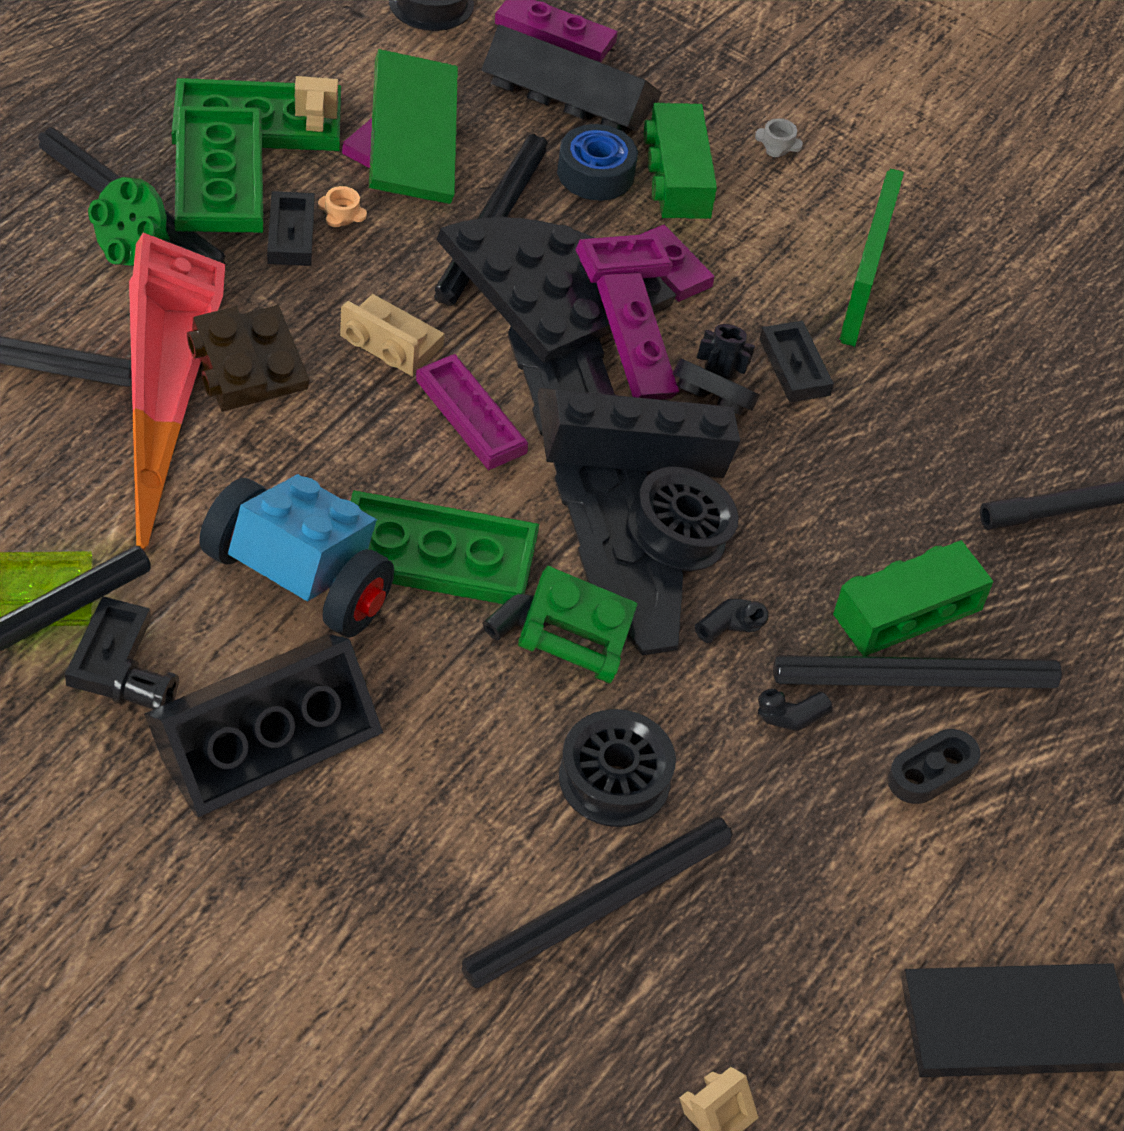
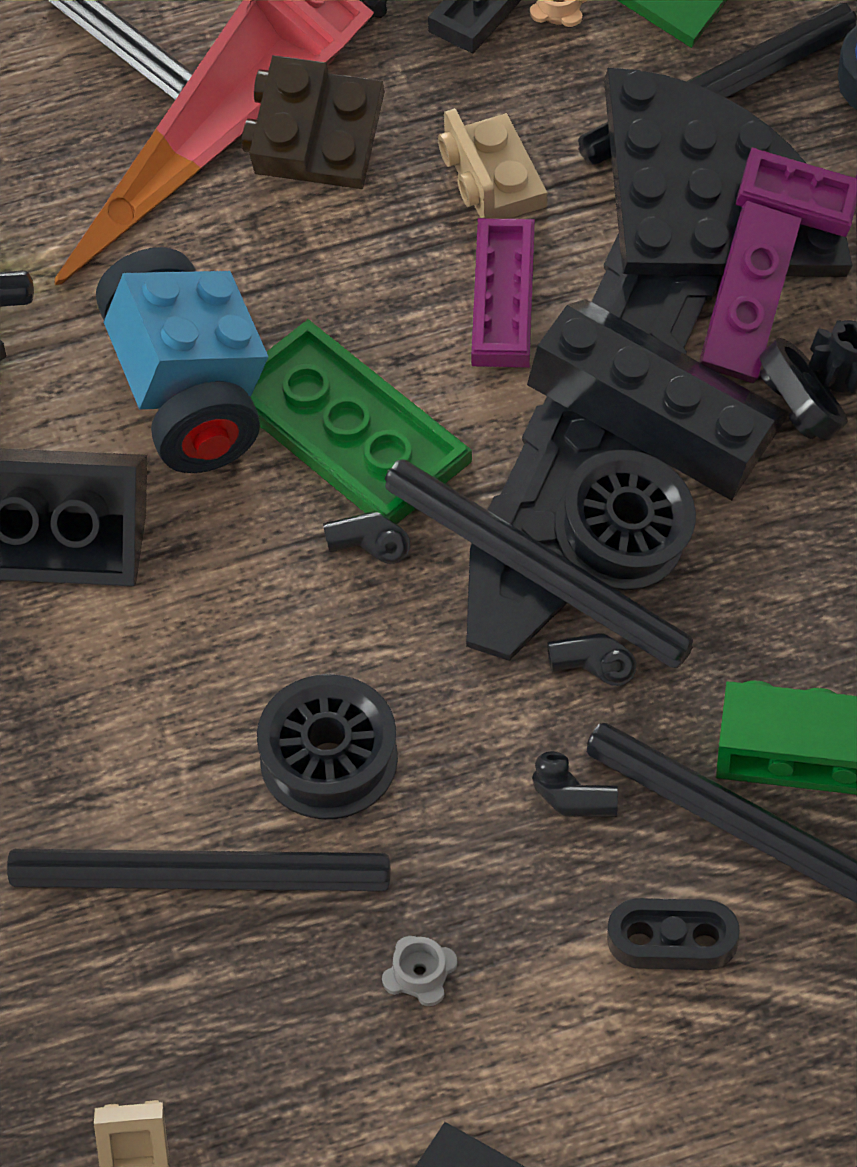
camera: 45 degrees right, 5 degrees up
green plate [518,566,638,684] -> none
none -> light grey plate [382,936,457,1006]
none -> black axle [385,459,693,668]

